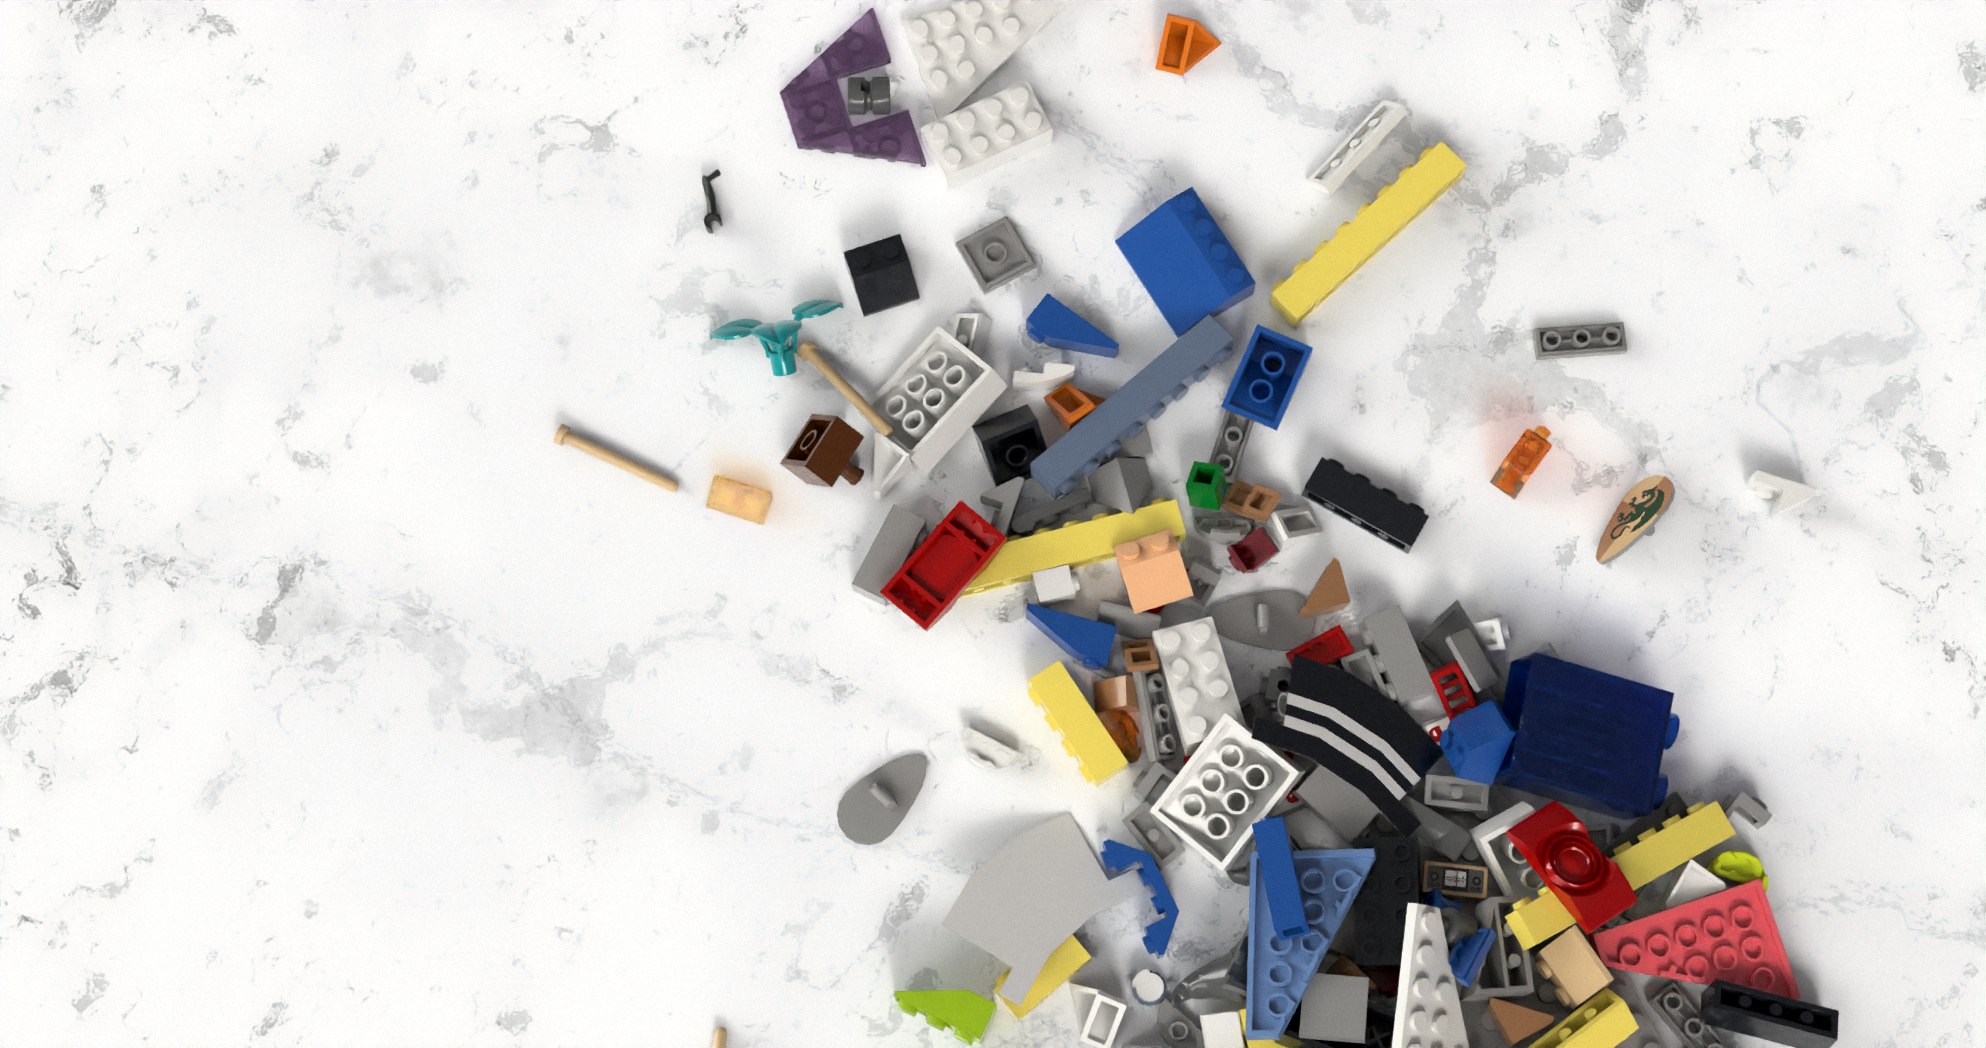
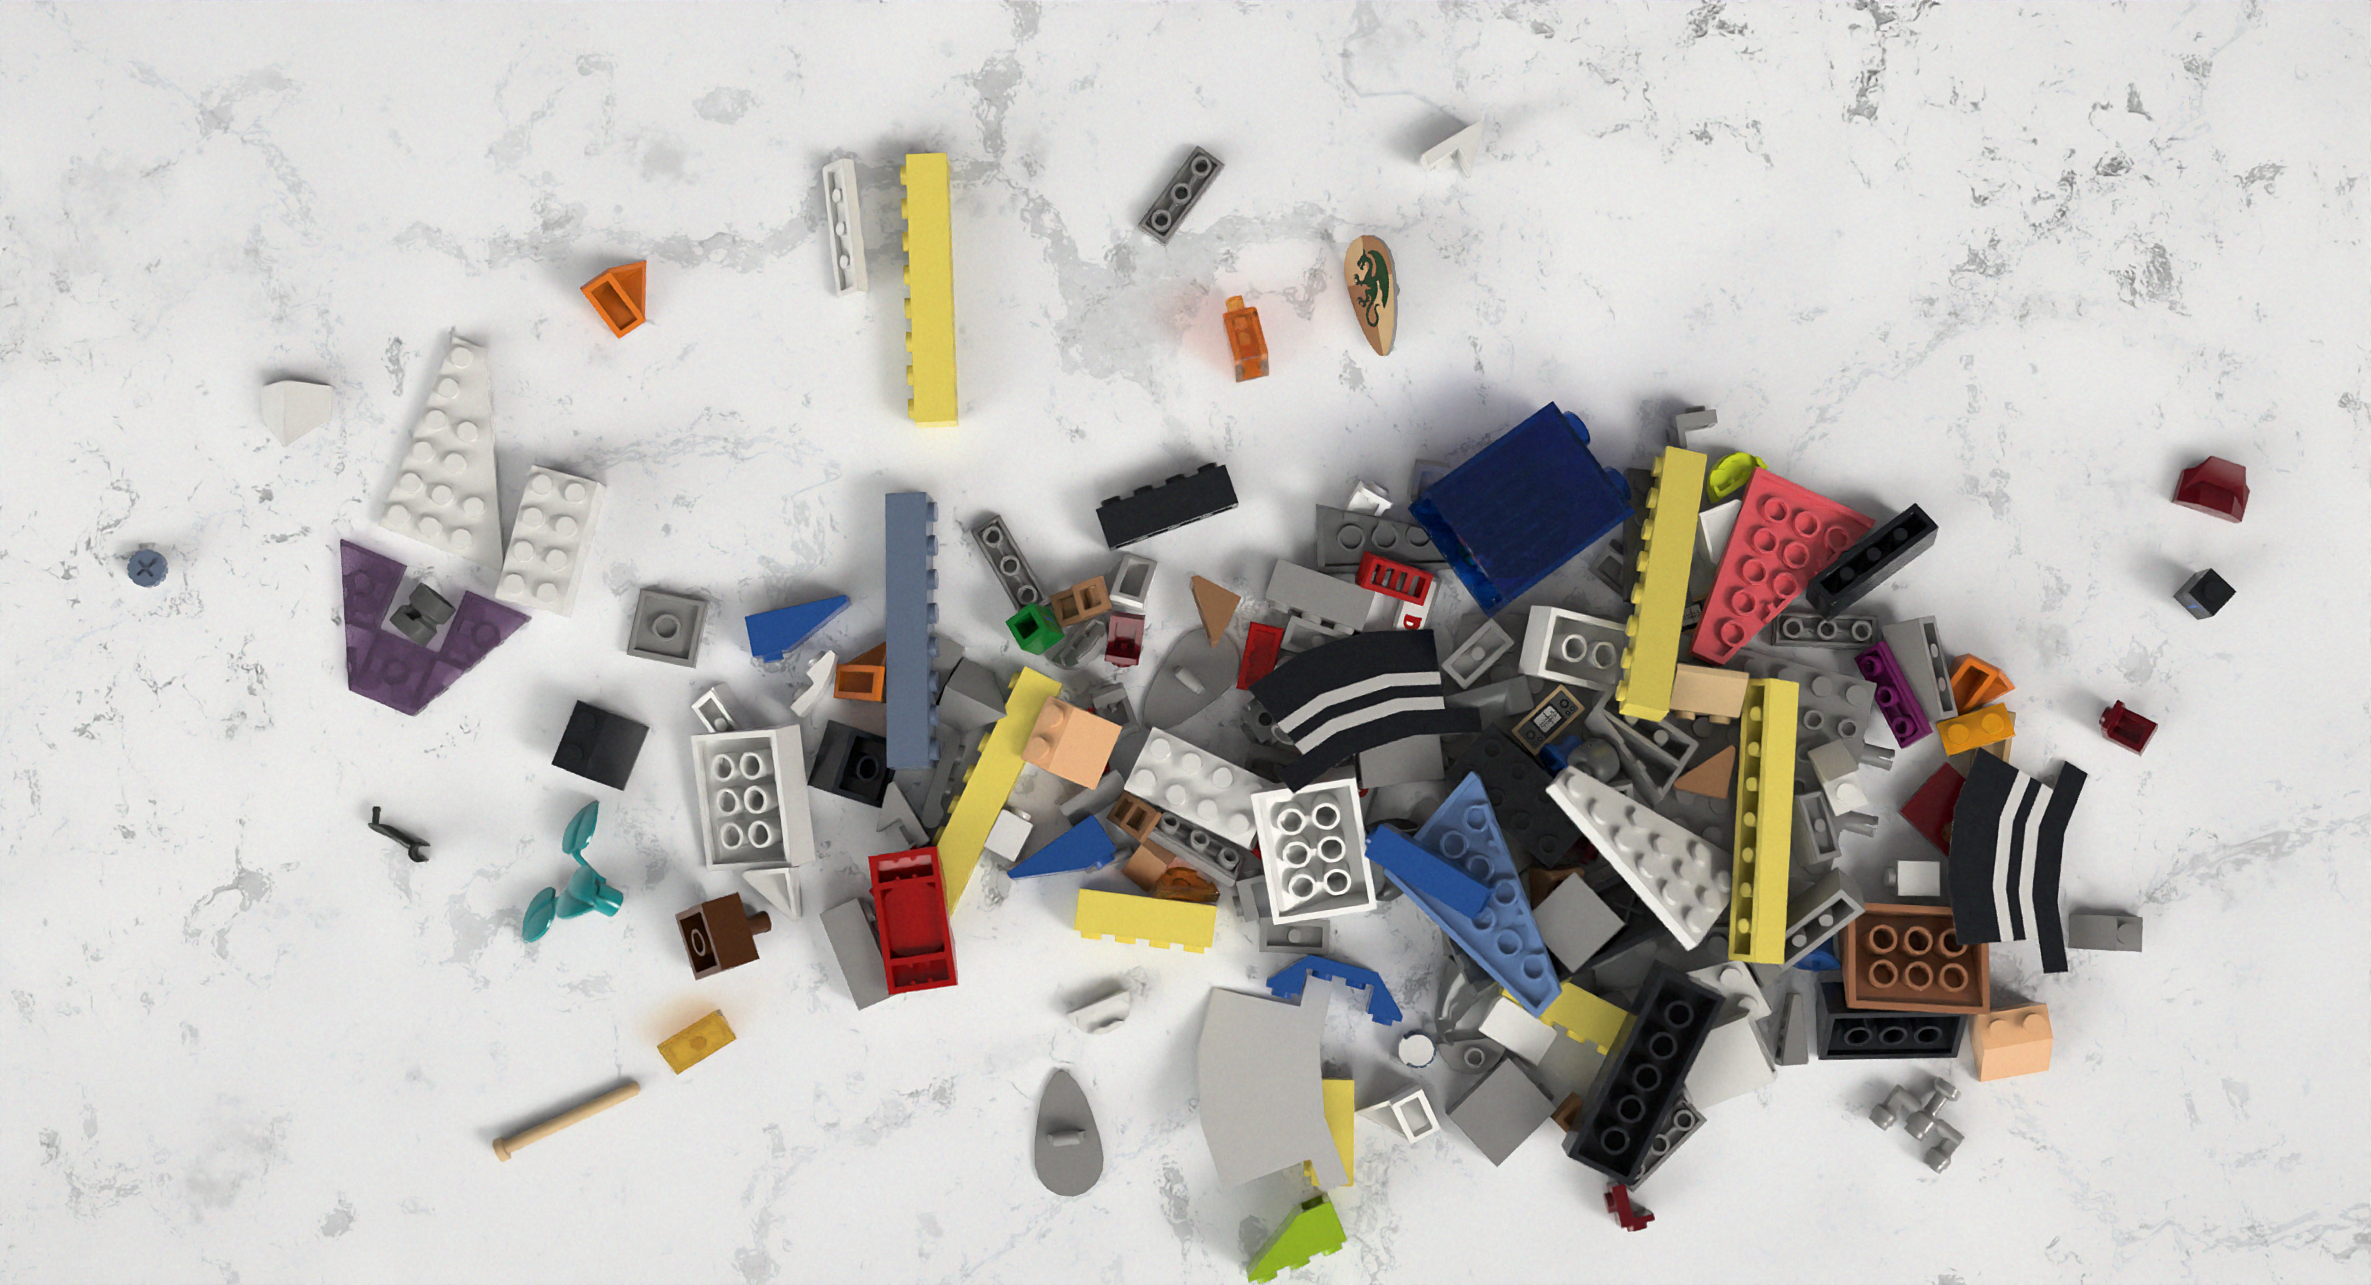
camera: 50 degrees left, 10 degrees up
tan bar [797,340,893,436] -> none
blue slope [1115,187,1256,338] -> none
blue slope [1221,324,1313,431] -> none
blue slope [1439,699,1516,785] -> none
light grey slope [1445,628,1498,693] -> none
blue plate [1449,928,1497,987] -> none
red slope [1505,800,1638,935] -> none

